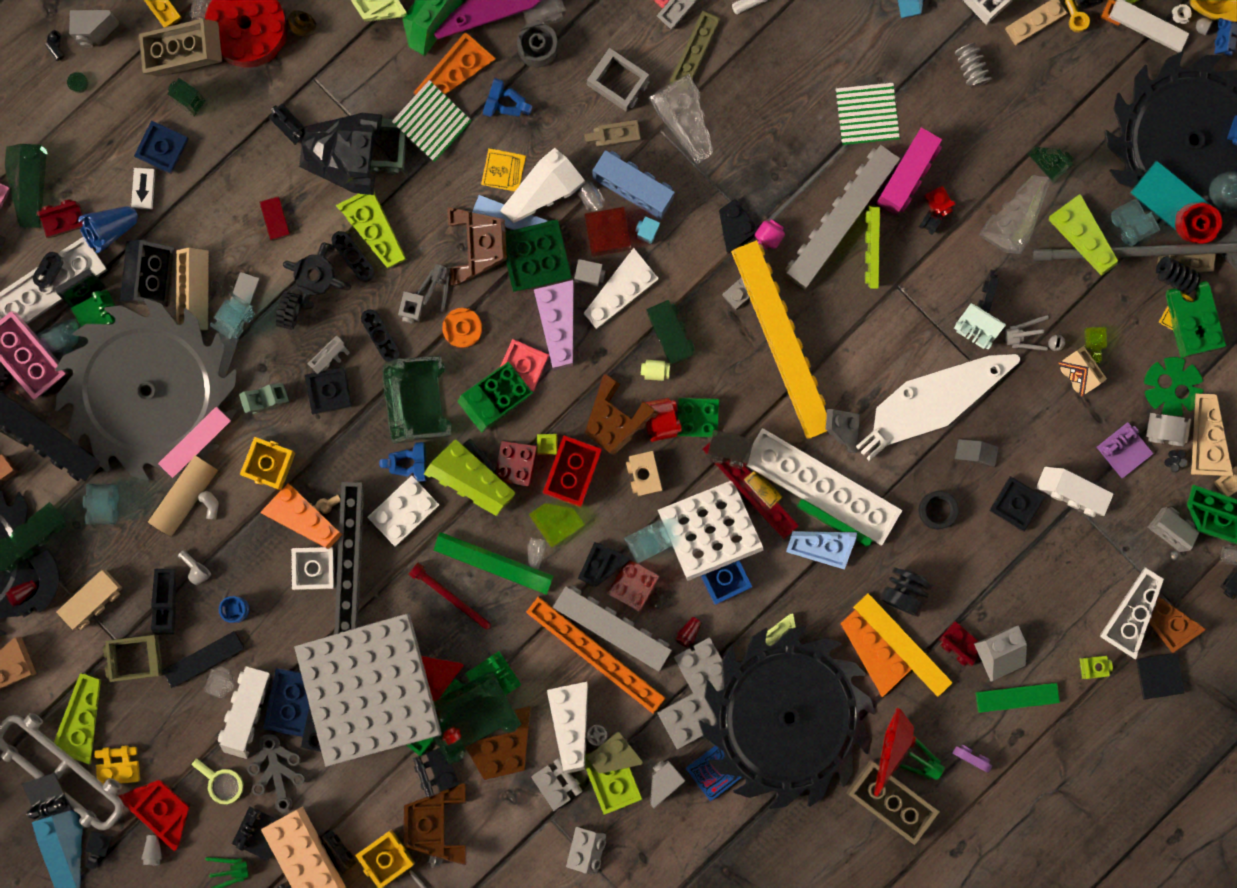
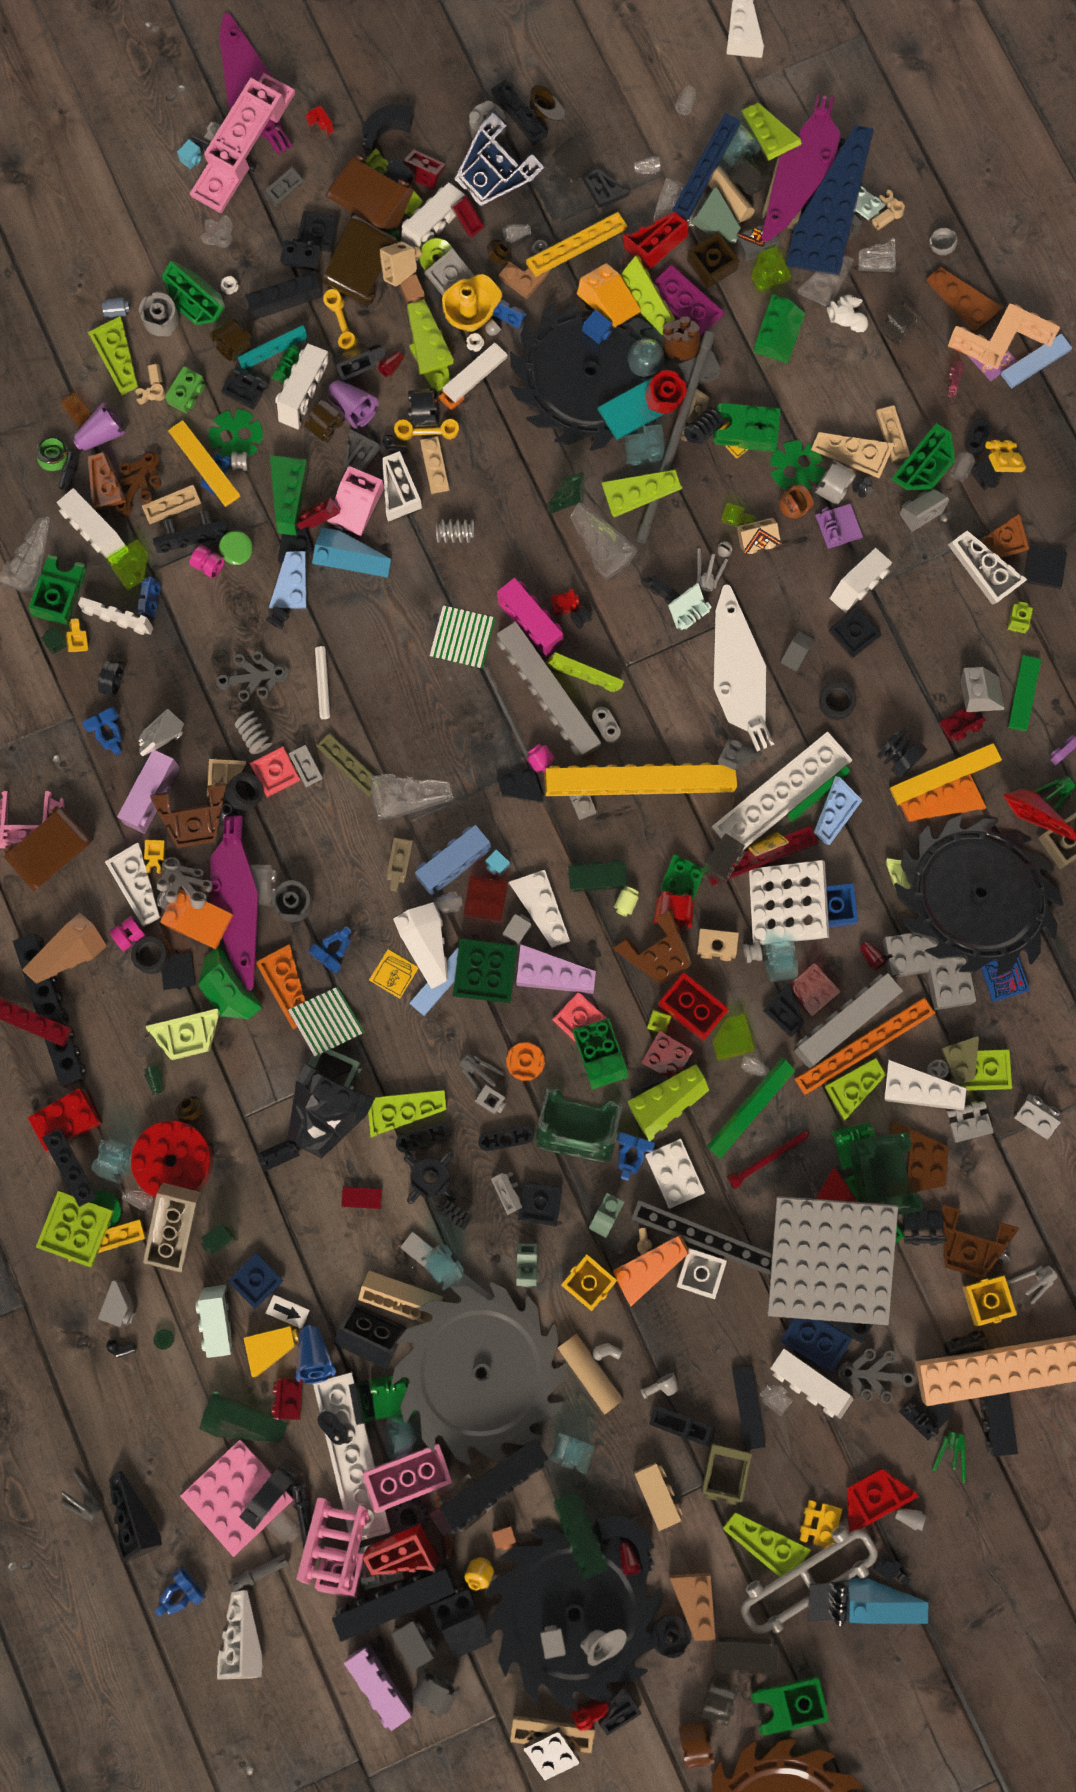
camera: 65 degrees left, 5 degrees down
bright pink tile [158,406,231,478] -> none
piece [192,759,244,804] -> none
blue wheel [219,596,250,623] -> none
red plate [442,727,461,745] -> none
reddish brown wing [447,207,507,286] -> none
light grey window [587,48,650,111] -> none
light grey slope [650,760,685,808] -> none
none -> light aqua wedge [196,1285,233,1358]
none -> yellow slope [244,1326,299,1378]
none -> sand green brick [588,1193,624,1238]
none -> light grey plate [592,707,620,743]
none -> light grey wheel [743,942,762,963]
none -> dark orange helmet [779,484,814,519]
none -> lime wing [825,1058,886,1121]

